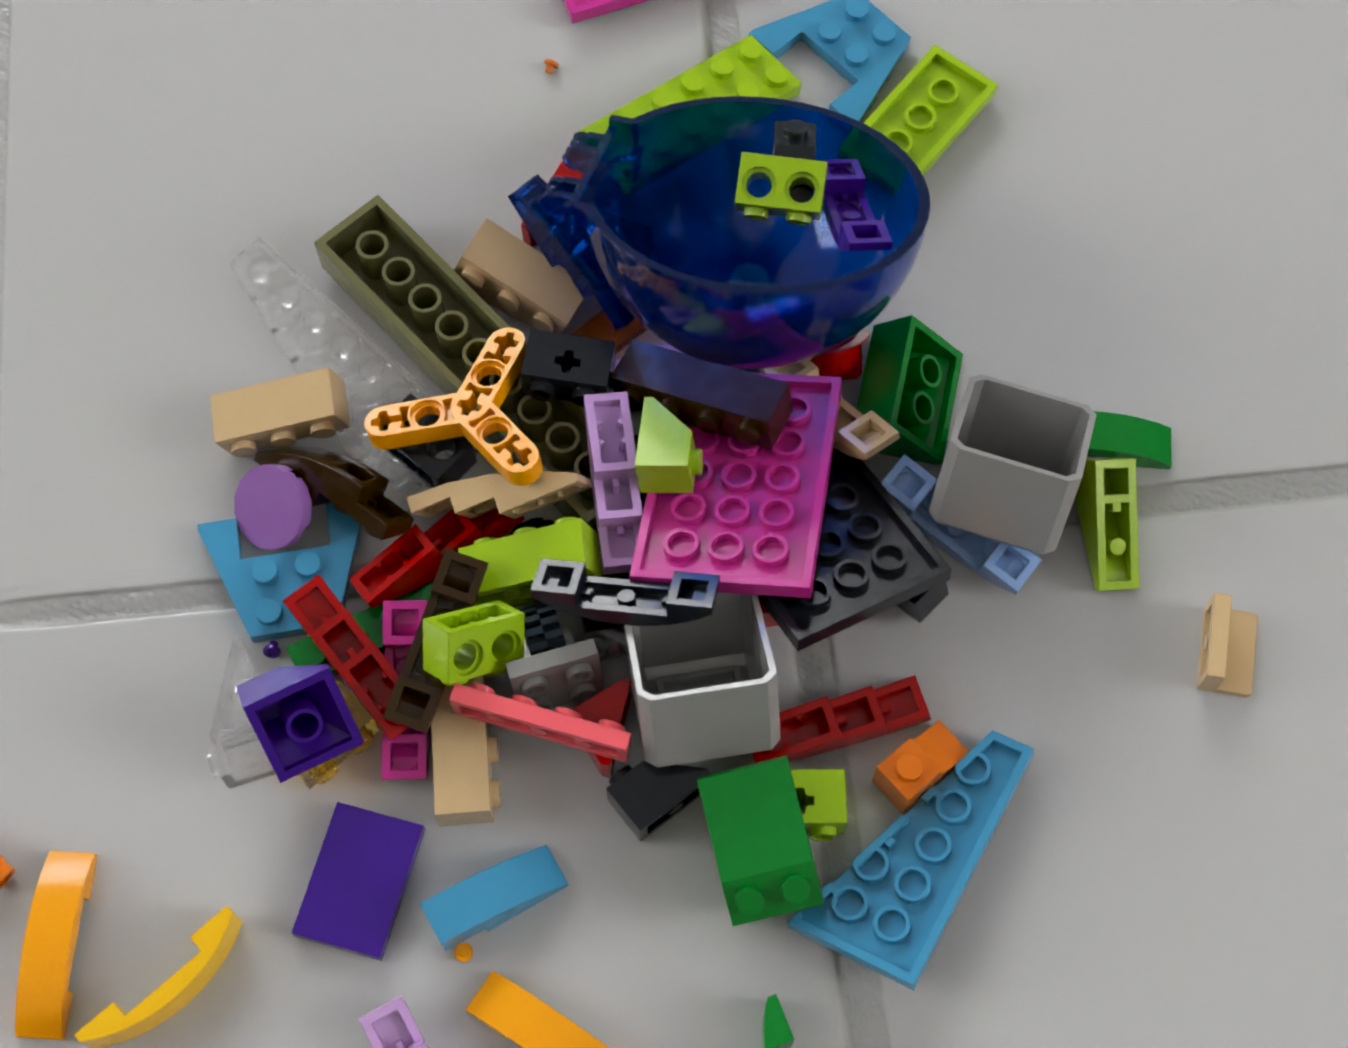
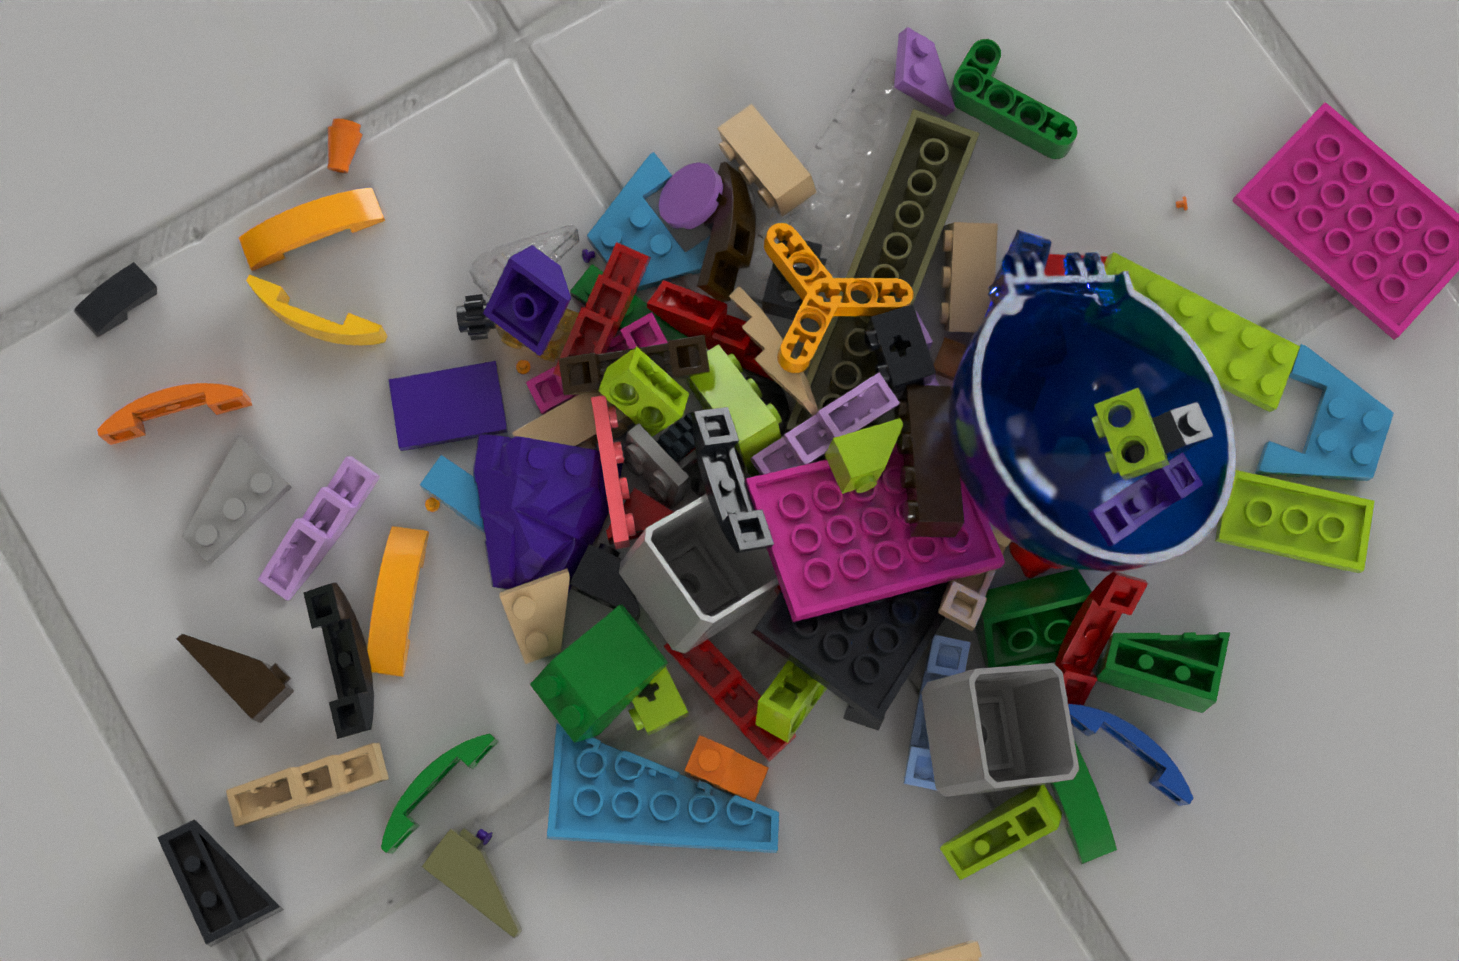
camera: 60 degrees right, 10 degrees up
none -> black gear [456,294,497,341]
none -> dark purple wedge [473,434,623,594]
none -> tan wing [499,568,570,664]
none -> light orange piece [516,360,531,374]
none -> lime brick [756,660,827,743]
none -> medium lavender wing [894,27,955,117]
none -> green beam [950,39,1078,159]
none -> red slope [1055,571,1148,705]
none -> blue slope [1068,704,1194,806]
none -> green wedge [1095,632,1230,713]

